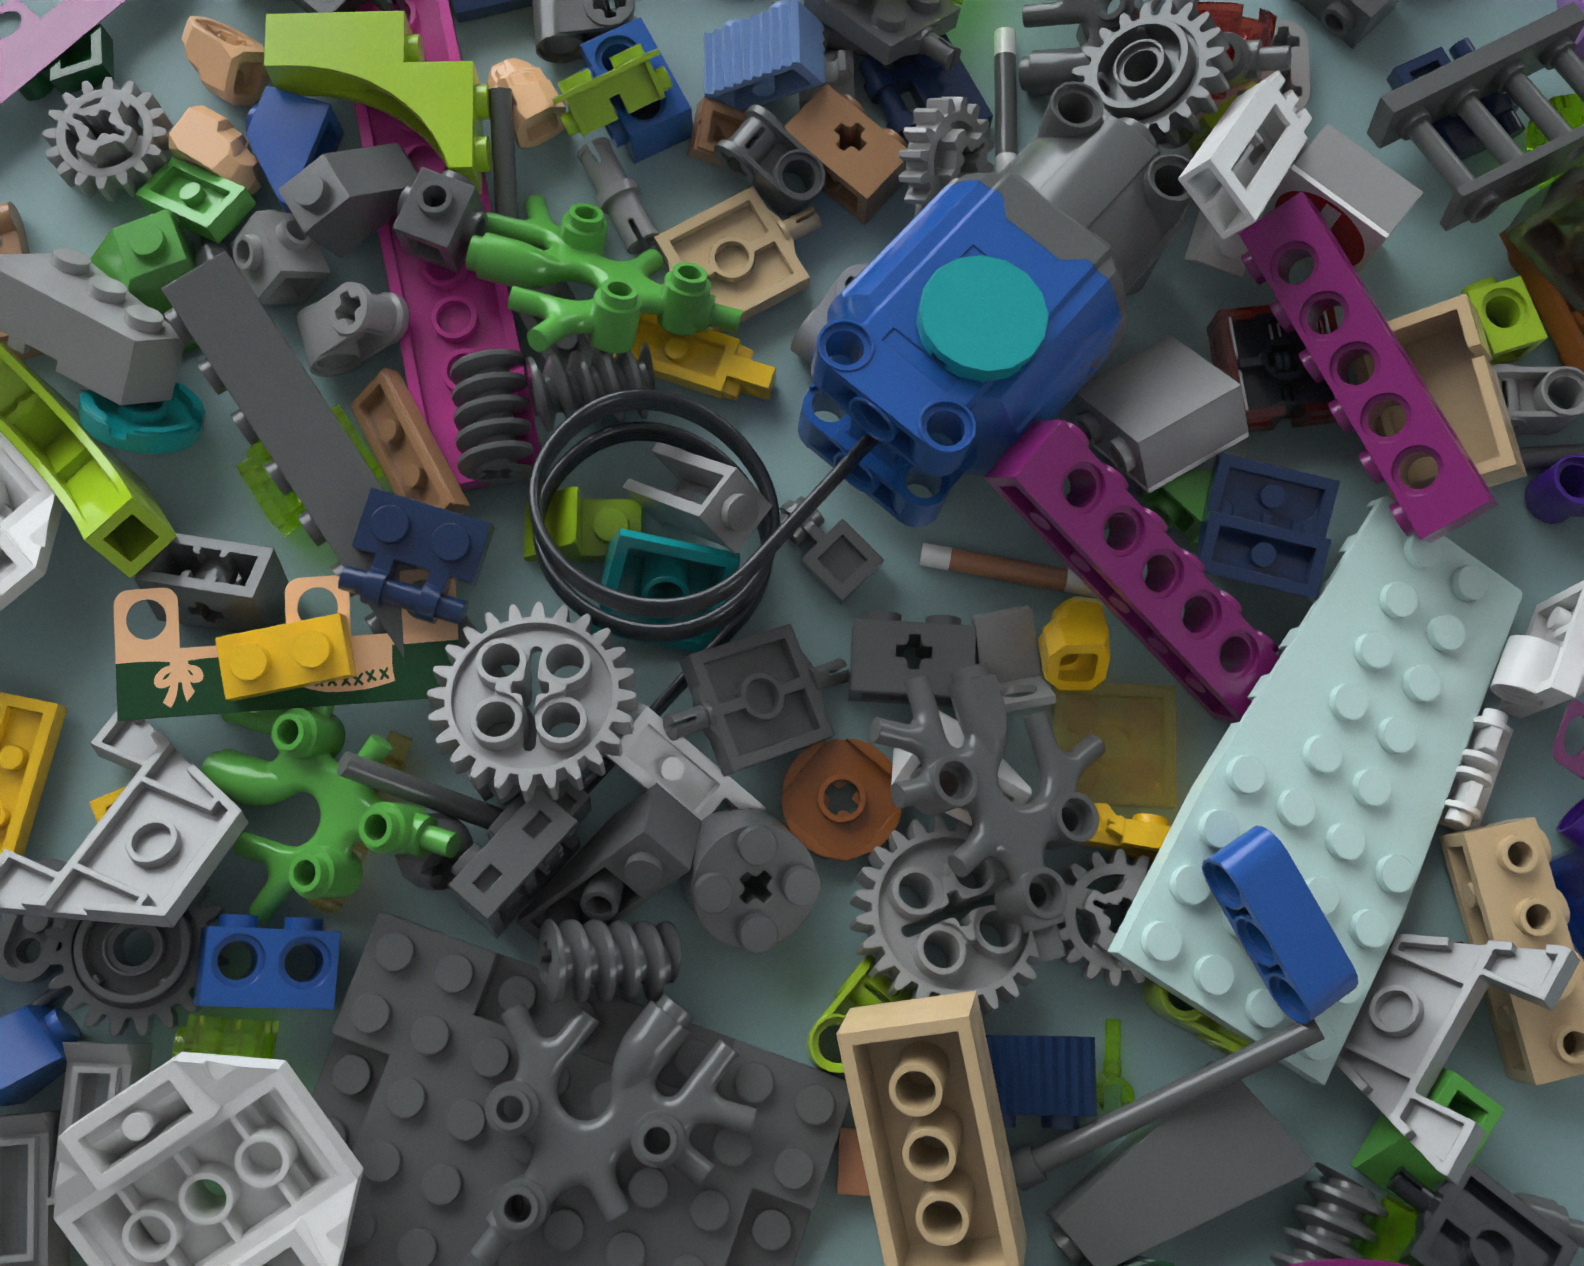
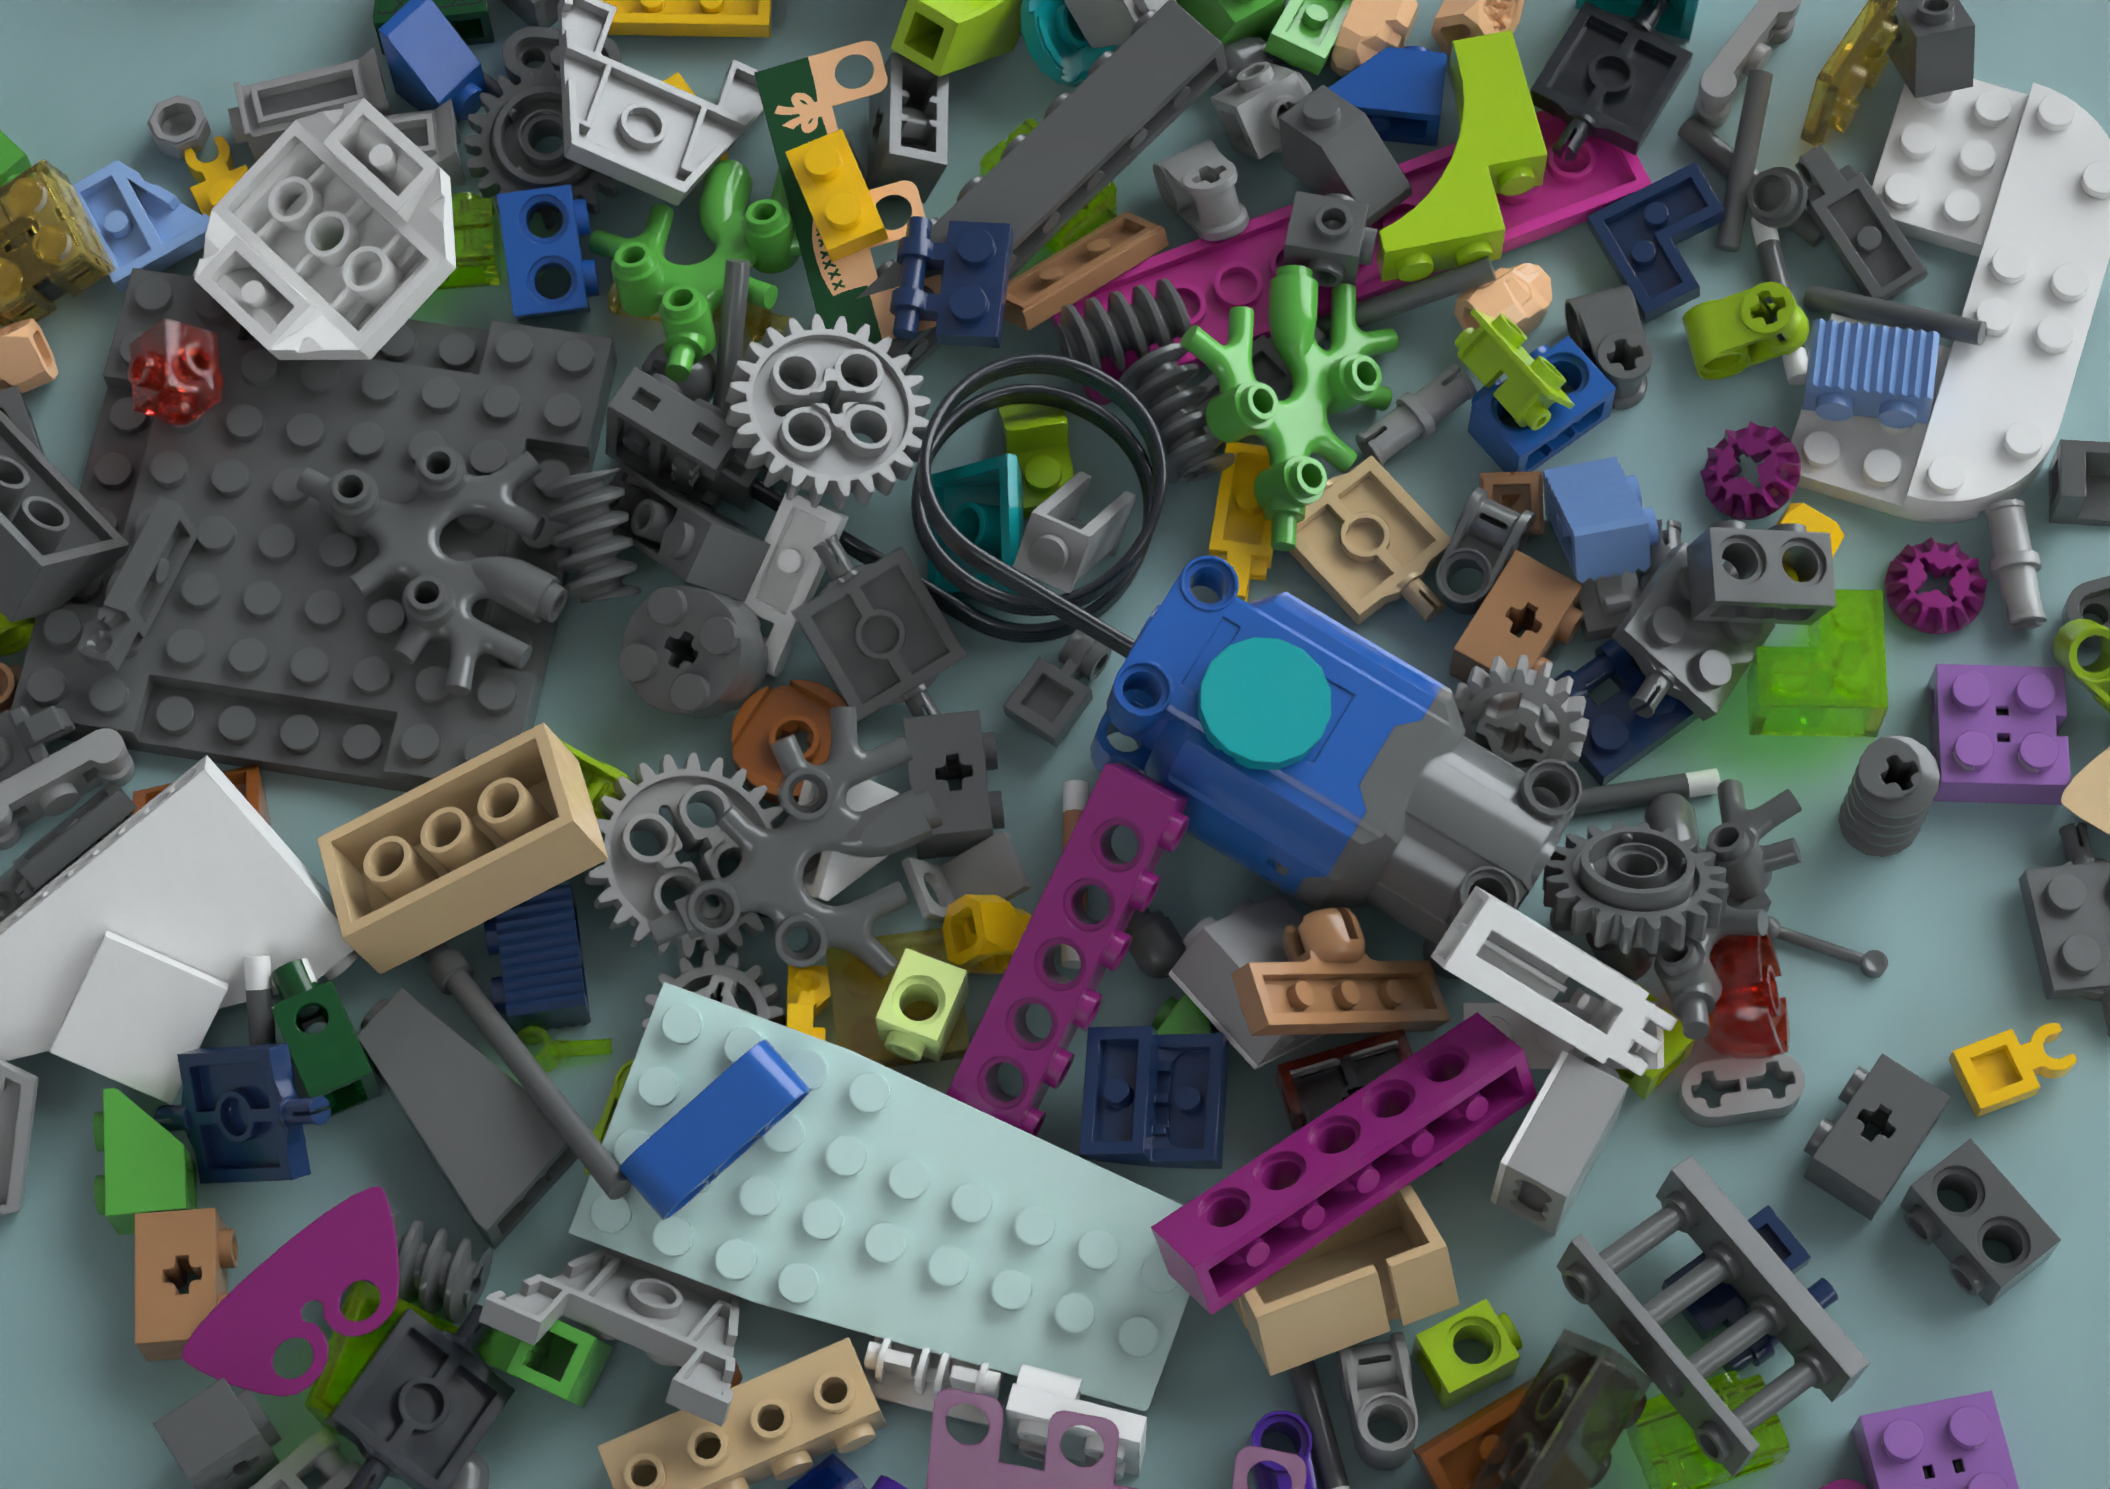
camera: 85 degrees right, 10 degrees down
none -> yellowish green brick [875,948,969,1062]
none -> medium nougat plate [1231,907,1450,1036]

